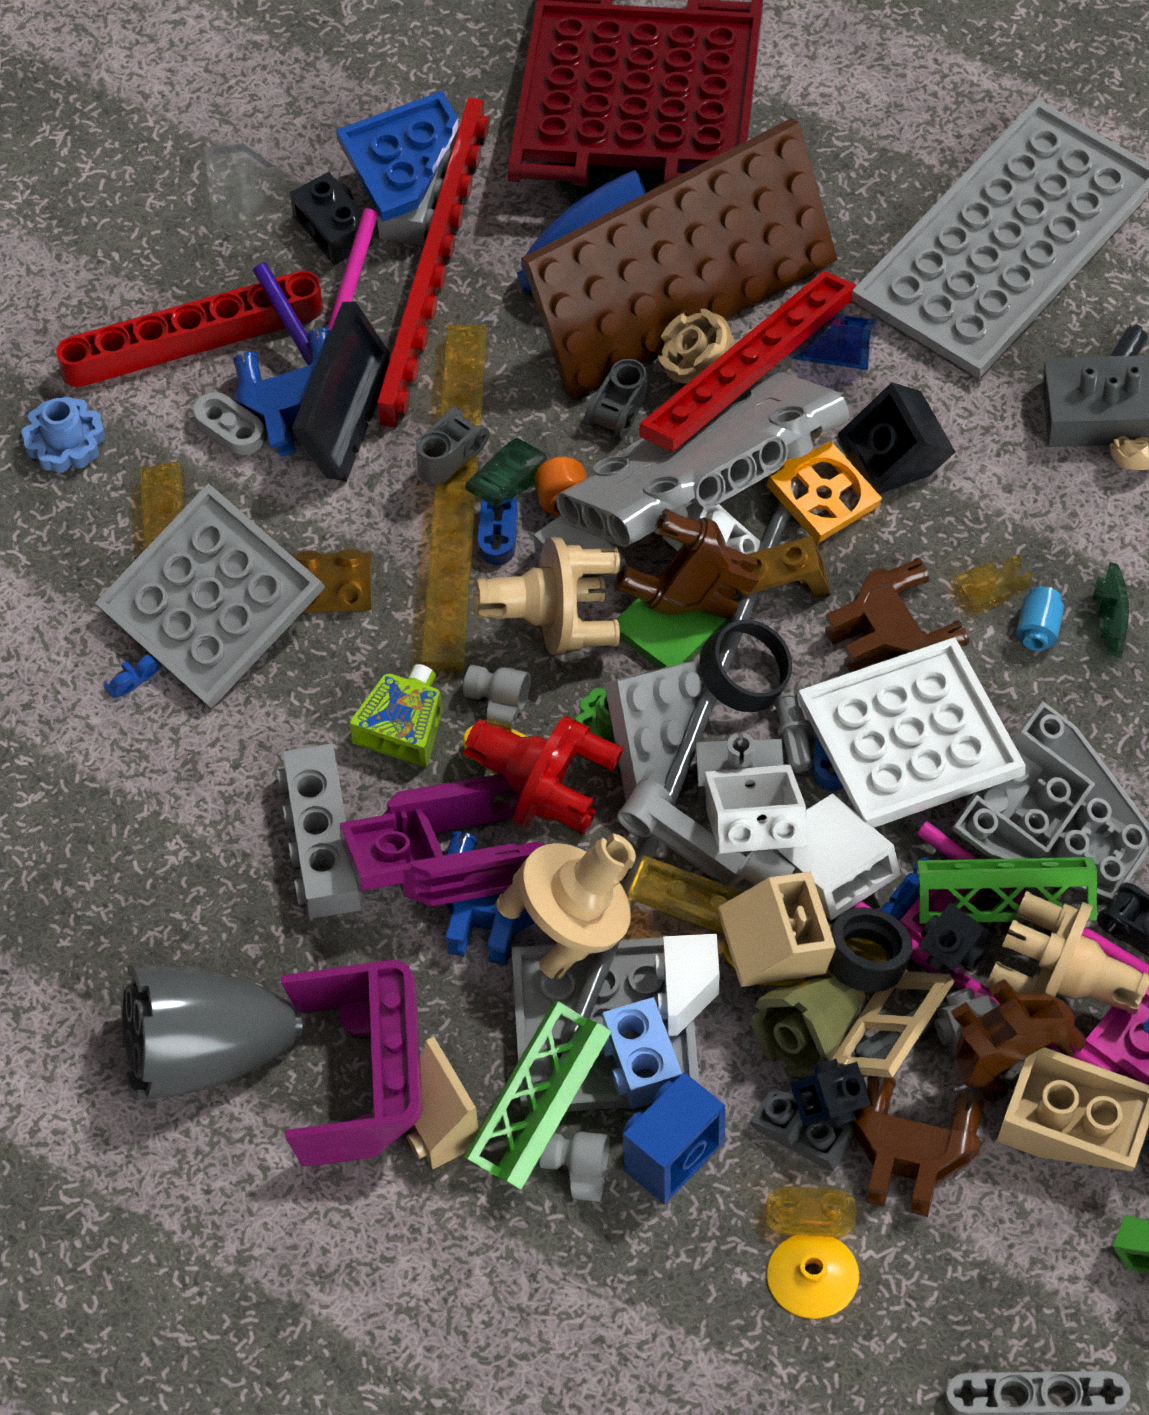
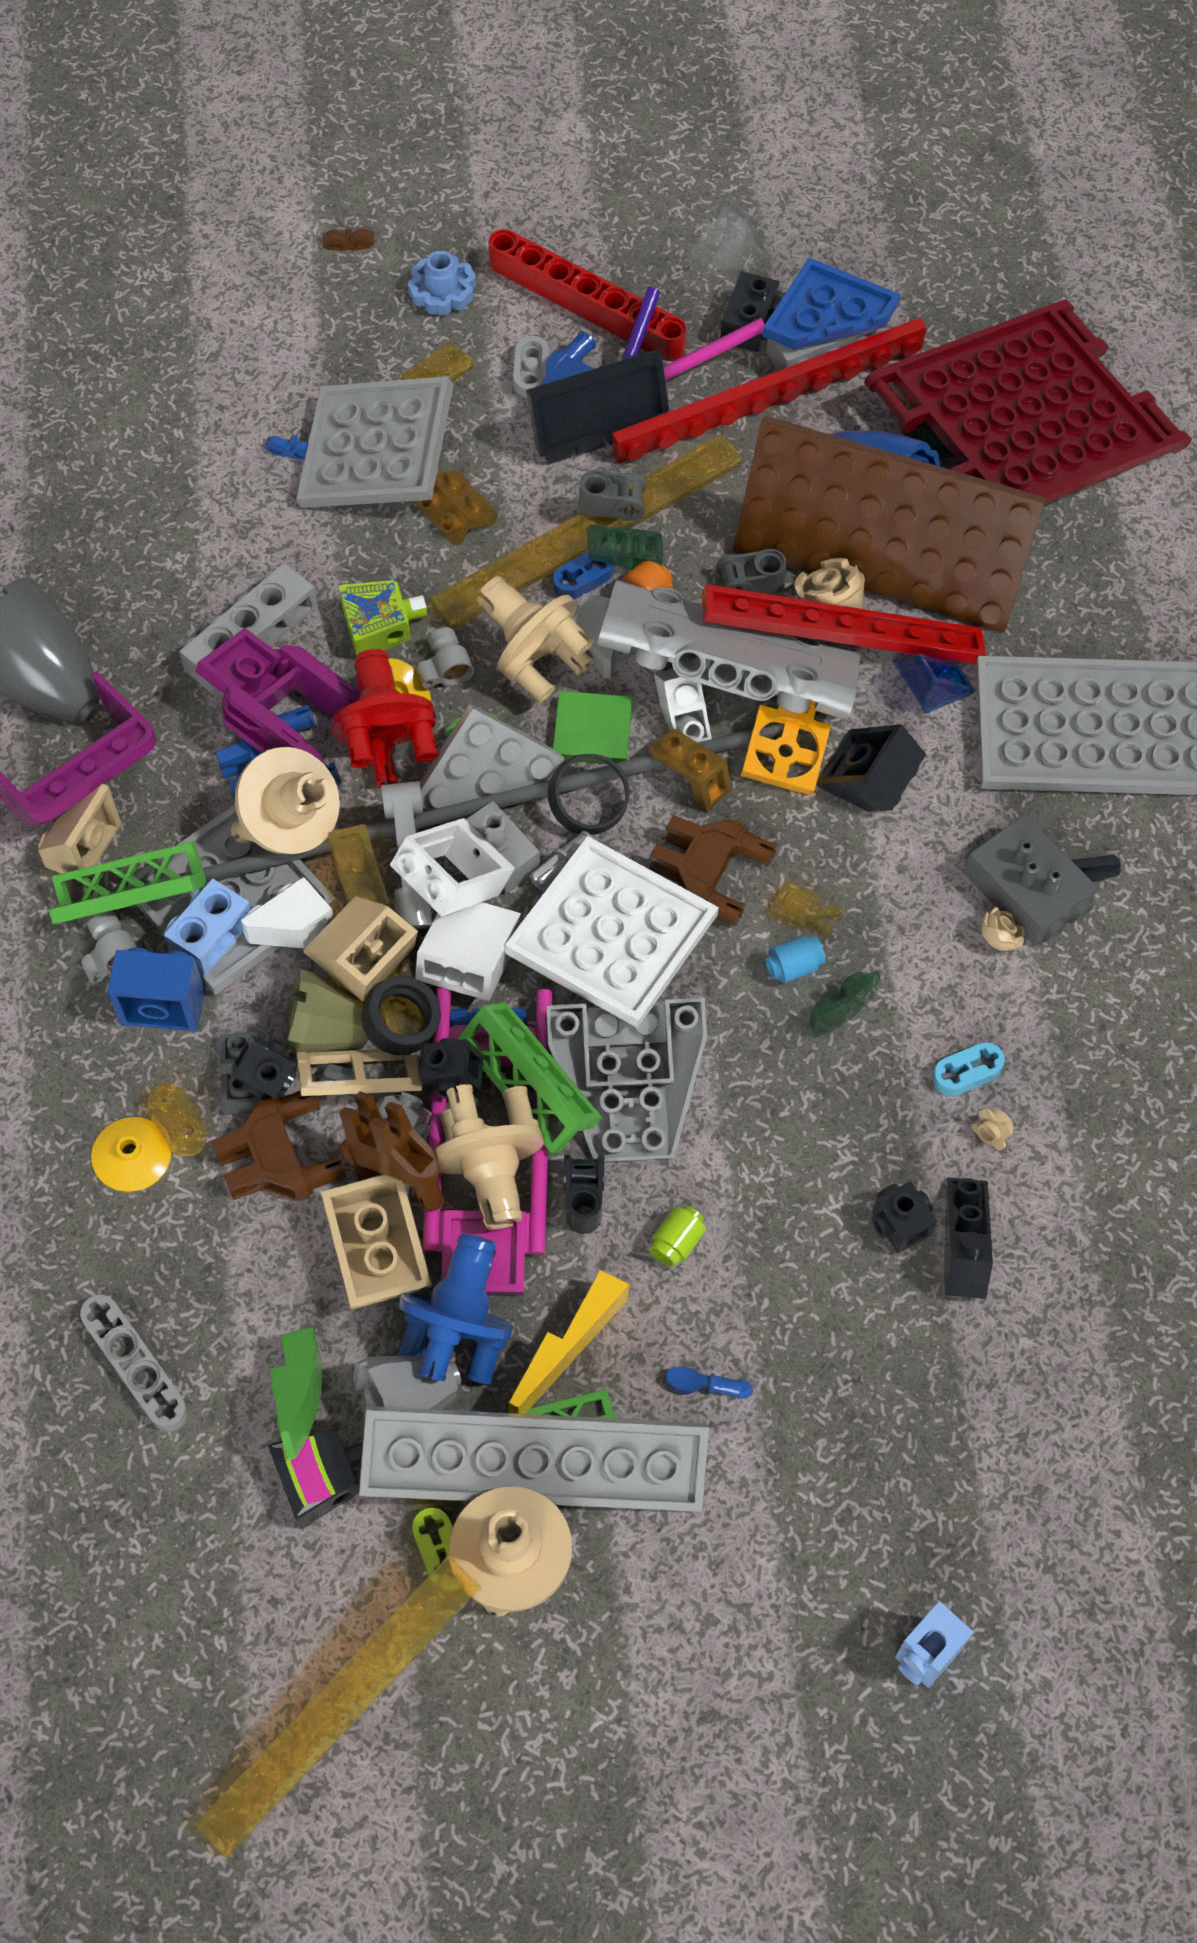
camera: 50 degrees right, 5 degrees up
reddish brown connector [614,508,759,619] -> none

